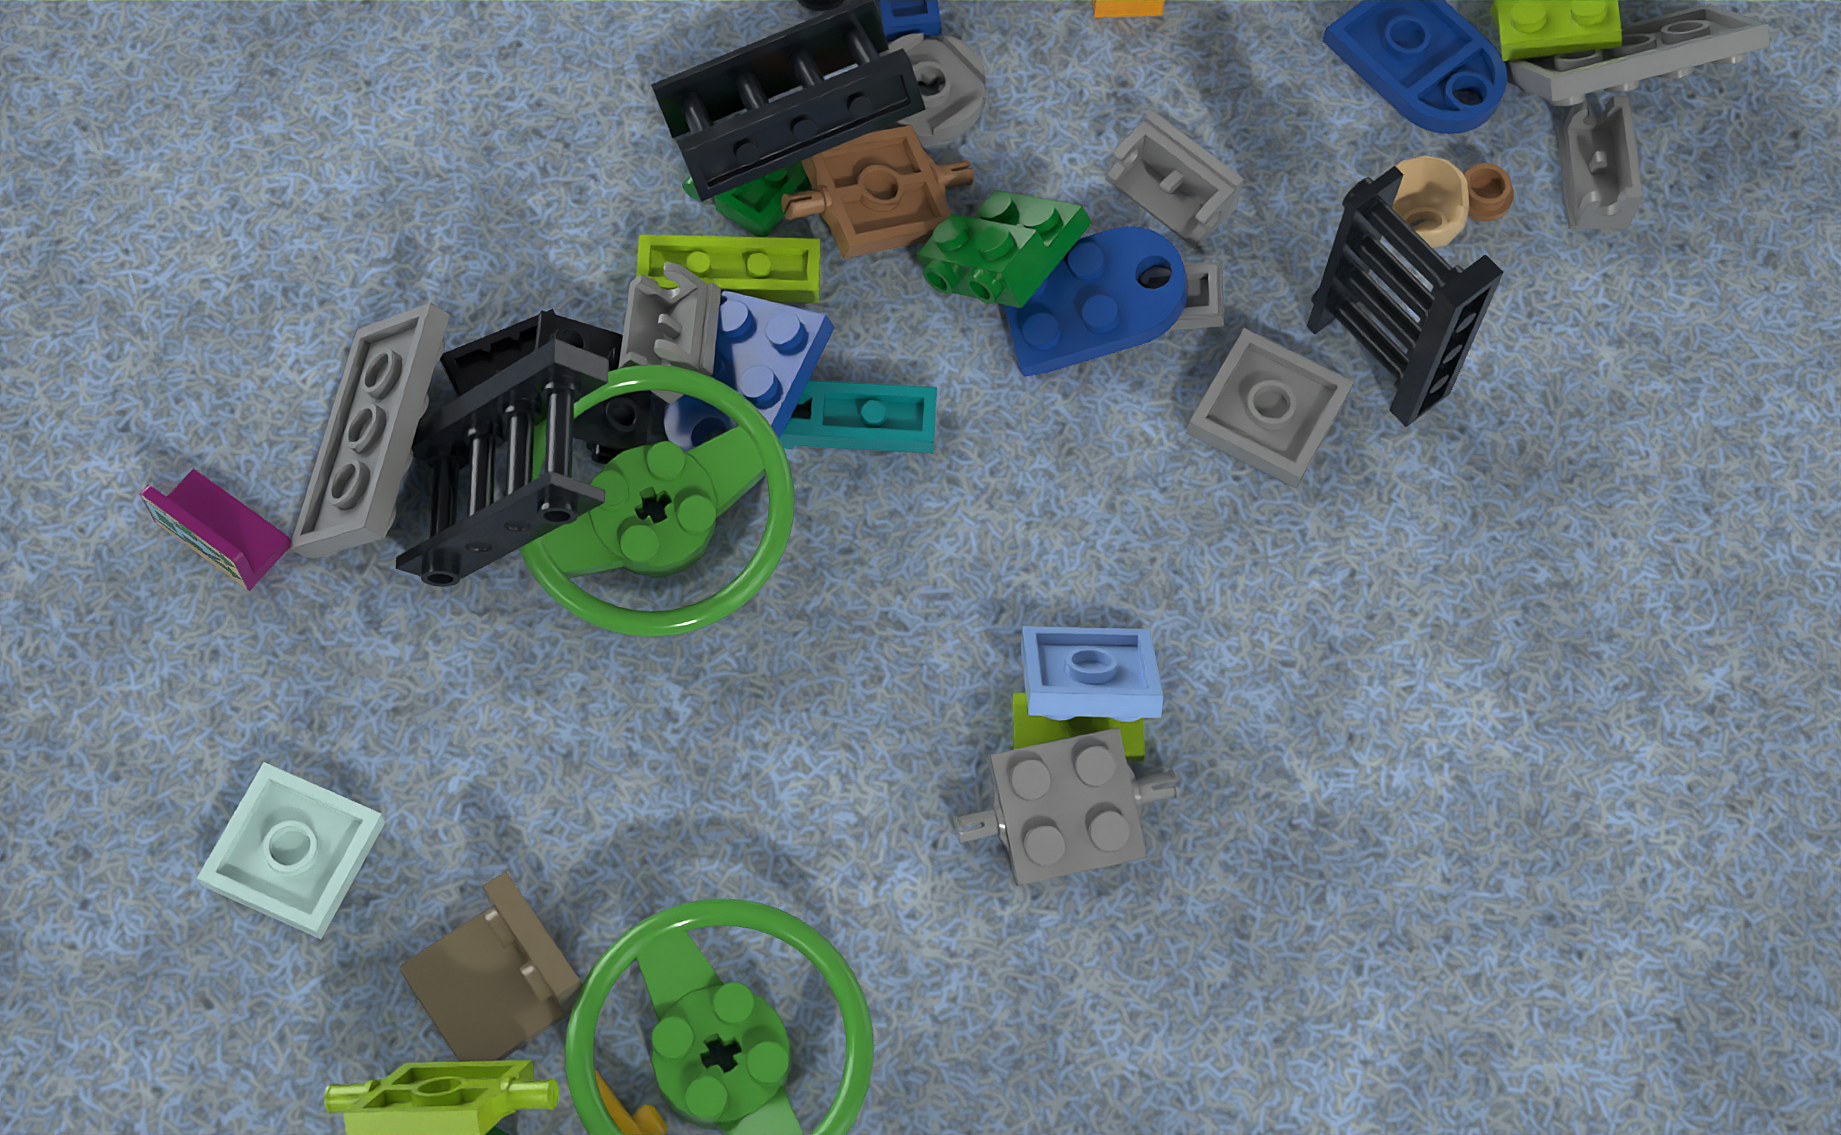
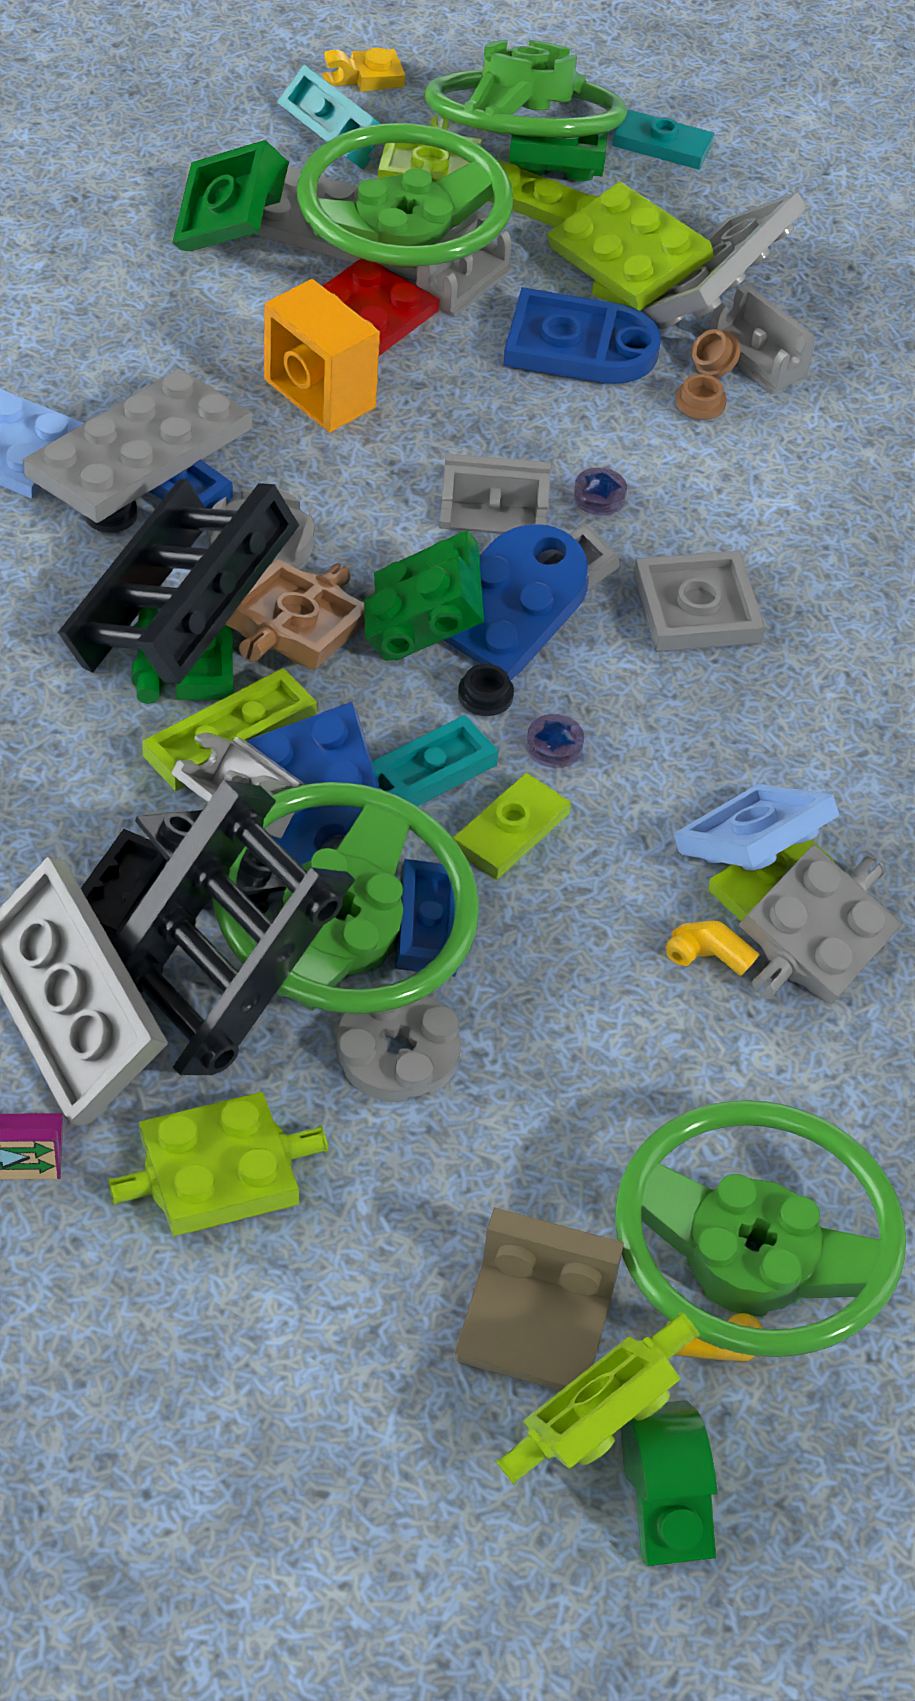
camera: 40 degrees left, 15 degrees down
light aqua plate [197,762,386,939] -> none
black fence [1307,166,1504,427] -> none
tan hair [1392,155,1469,249] -> none
none -> lime plate [108,1091,328,1237]
none -> light grey plate [336,983,461,1102]
none -> blue plate [395,859,458,977]
none -> lime plate [453,772,571,880]
none -> black plate [458,664,514,716]
none -> clear purple tile [526,714,584,768]
none -> clear purple tile [573,467,627,516]
none -> yellow arm [665,920,760,977]
none -> medium nougat plate [692,329,741,378]

